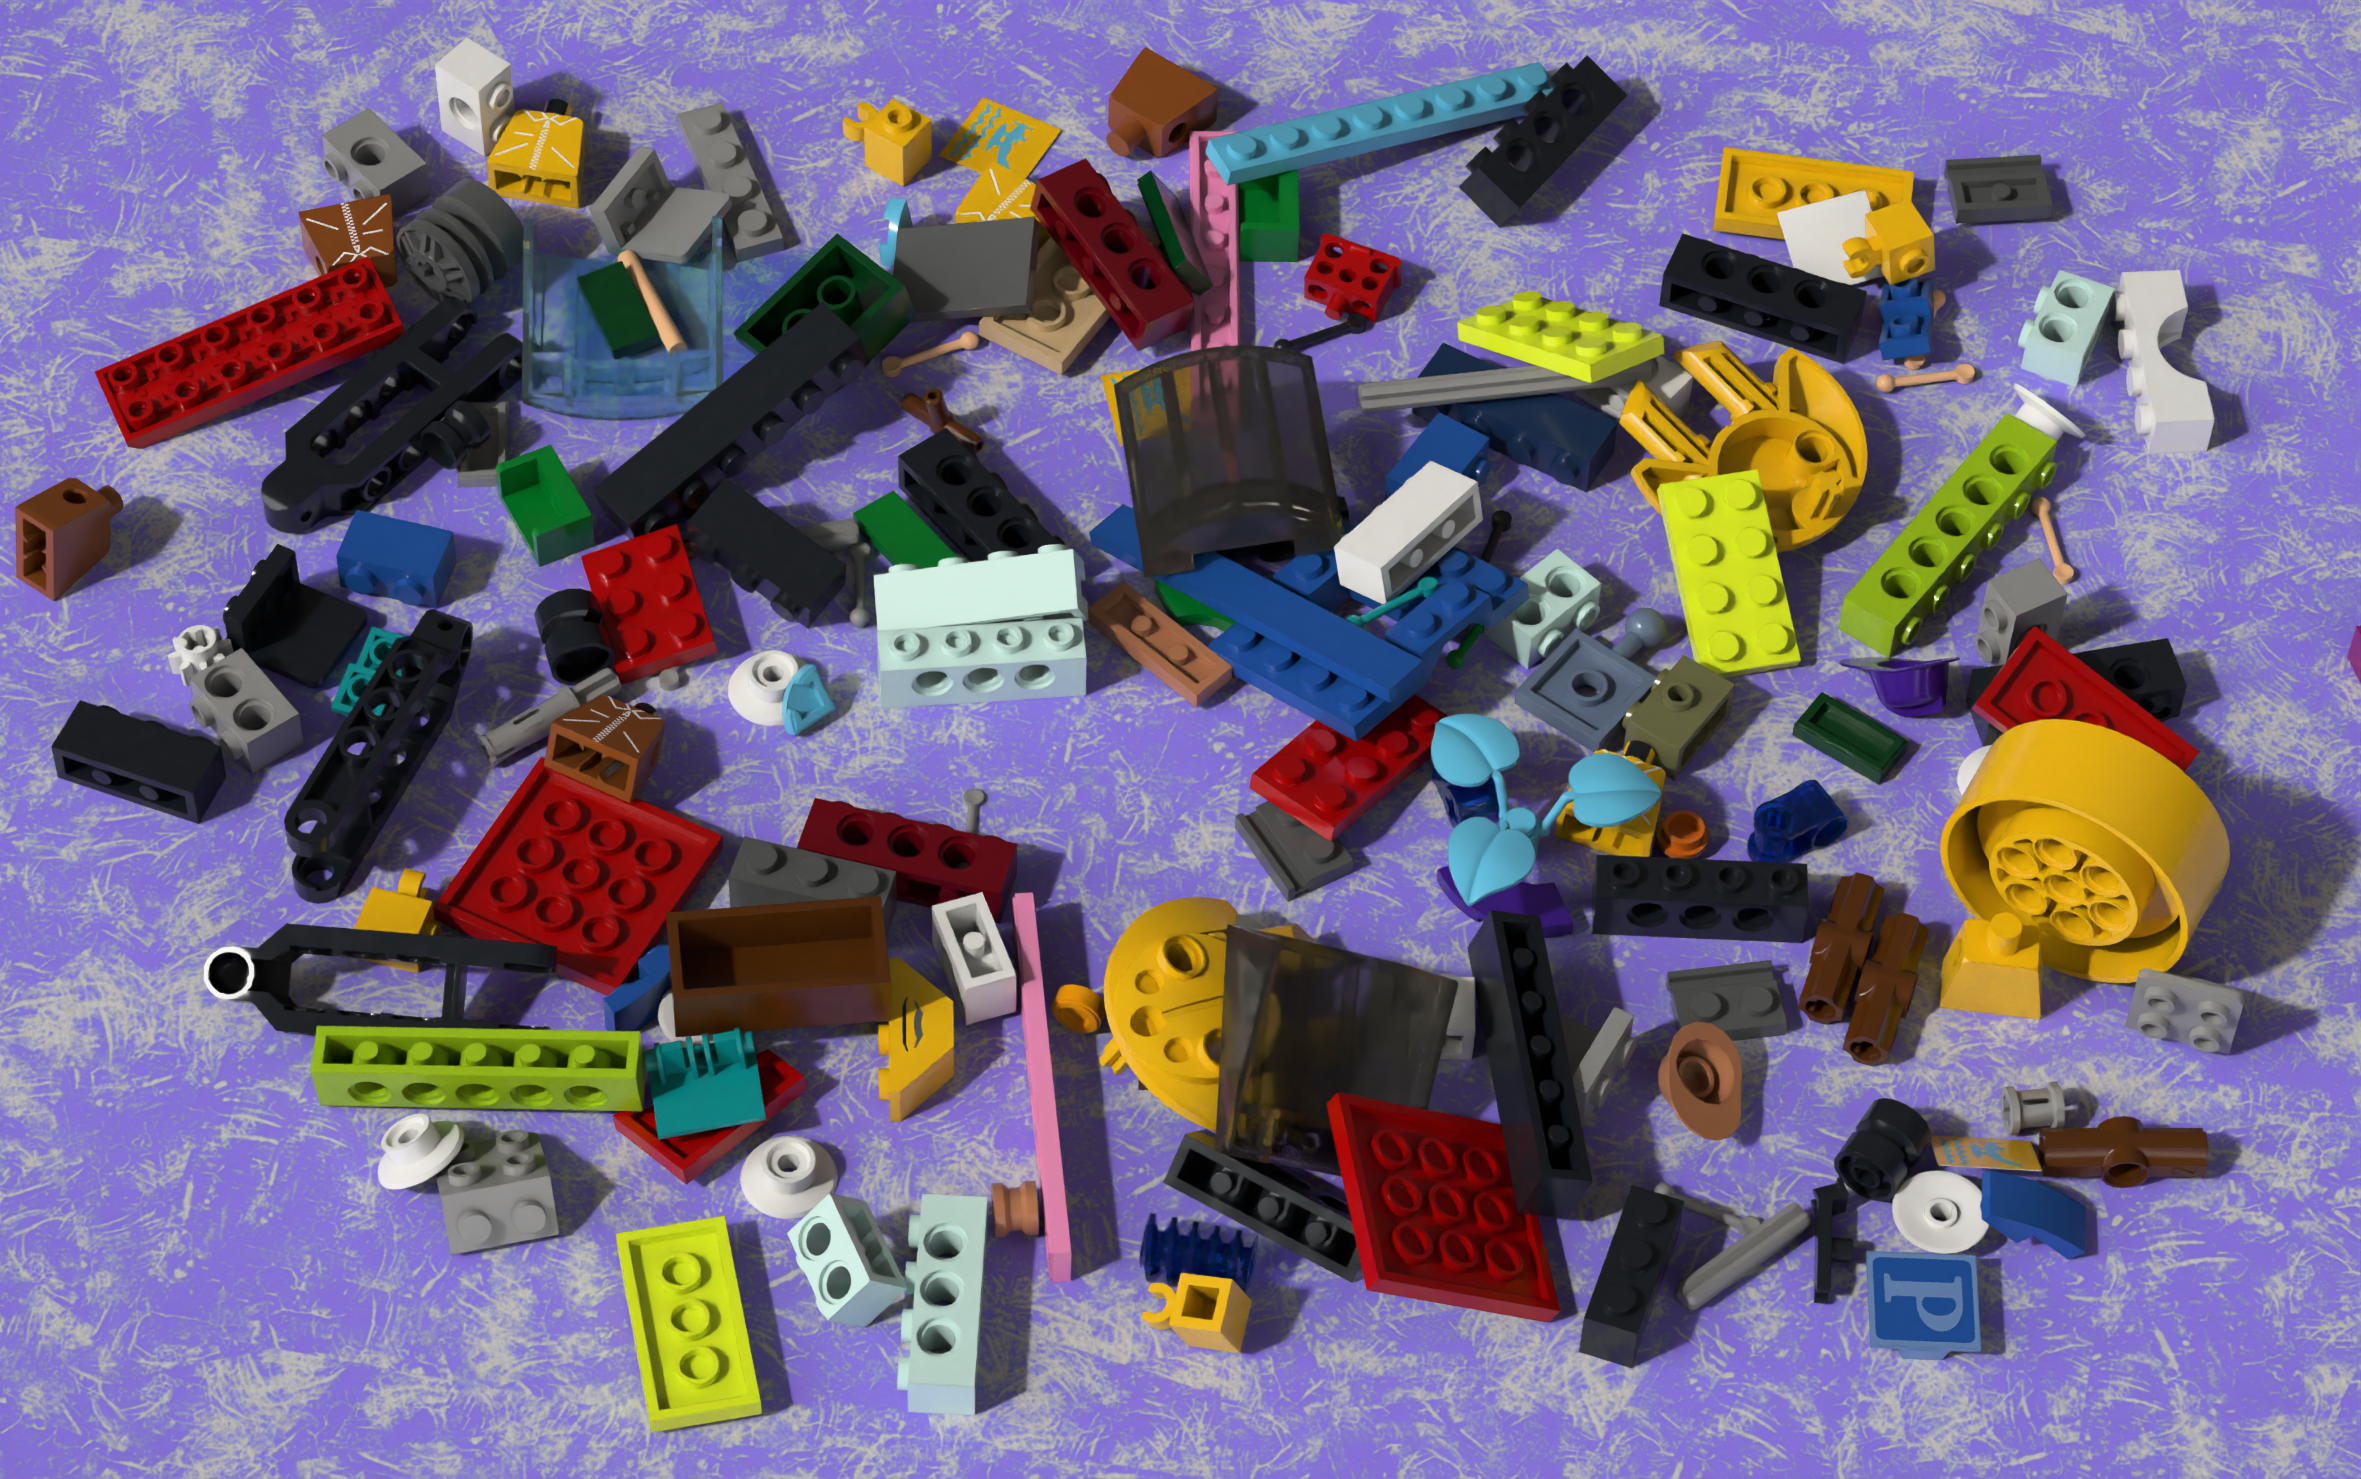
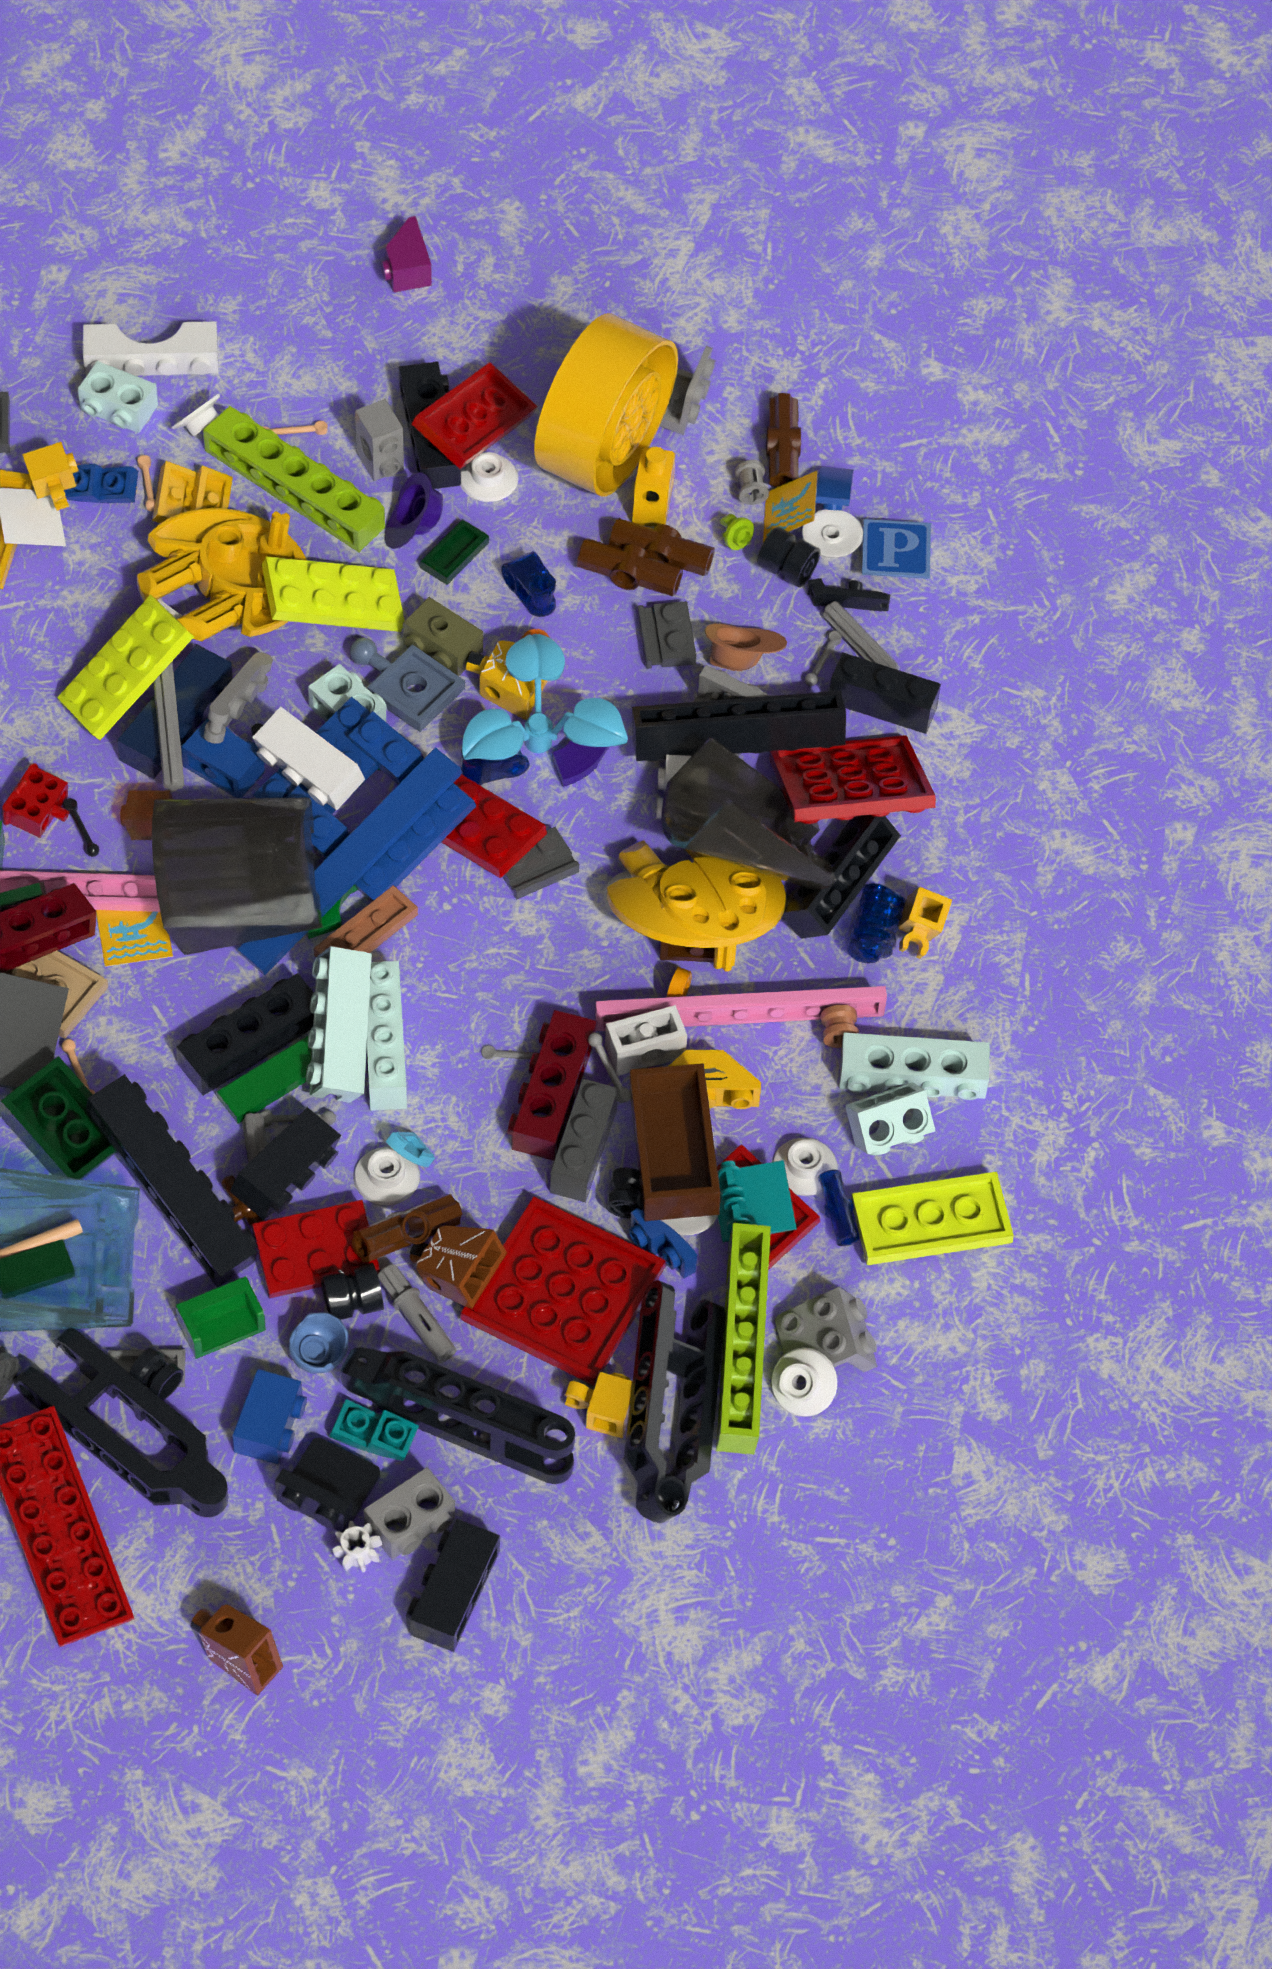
camera: 90 degrees left, 5 degrees up
reddish brown piece [901,389,984,453] -> none
teal hinge [1345,577,1439,629] -> none
black brick [1592,855,1809,943] -> none
black brick [1659,233,1867,364] -> none
none -> clear orange brick [120,791,178,840]
none -> yellow slope [152,461,233,523]
none -> light grey plate [203,652,273,744]
none -> medium blue hair [288,1313,348,1374]
none -> reddish brown piece [351,1194,463,1262]
none -> light grey hinge [588,1033,630,1103]
none -> lime plate [719,513,754,550]
none -> clear blue pin [818,1169,860,1246]

